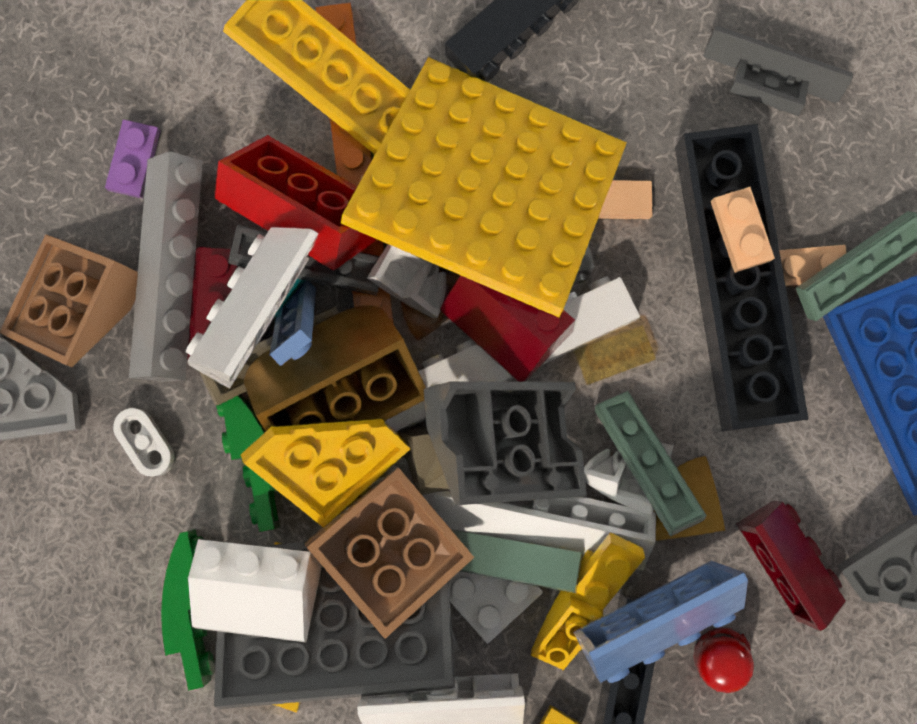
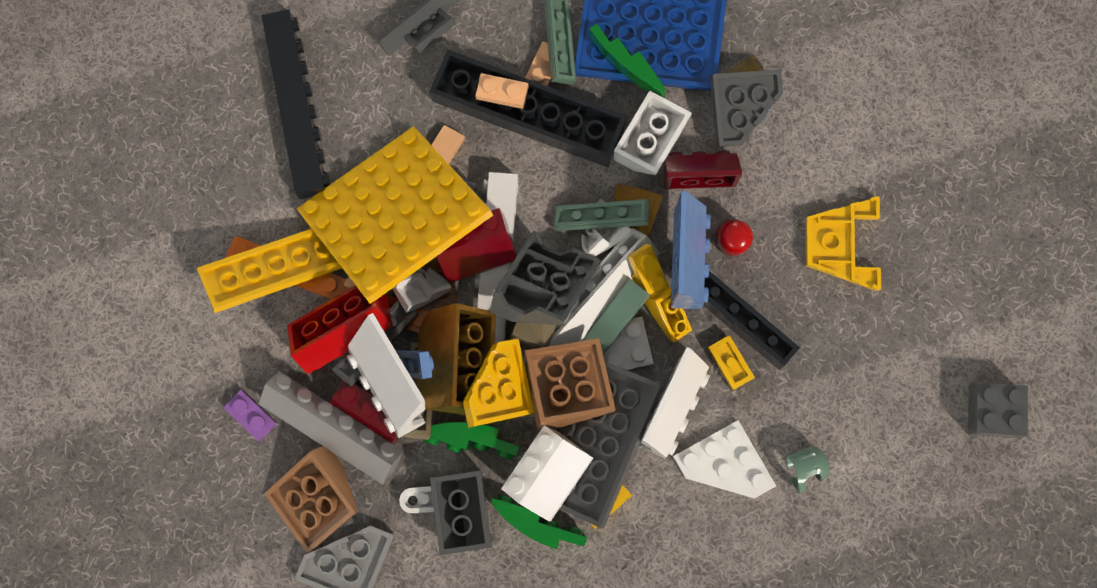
camera: 60 degrees left, 5 degrees down
clear yellow tile [574,325,656,385] -> none
none -> dark grey slope [430,470,492,555]
none -> green slope [589,24,666,98]
none -> white slope [614,91,692,175]

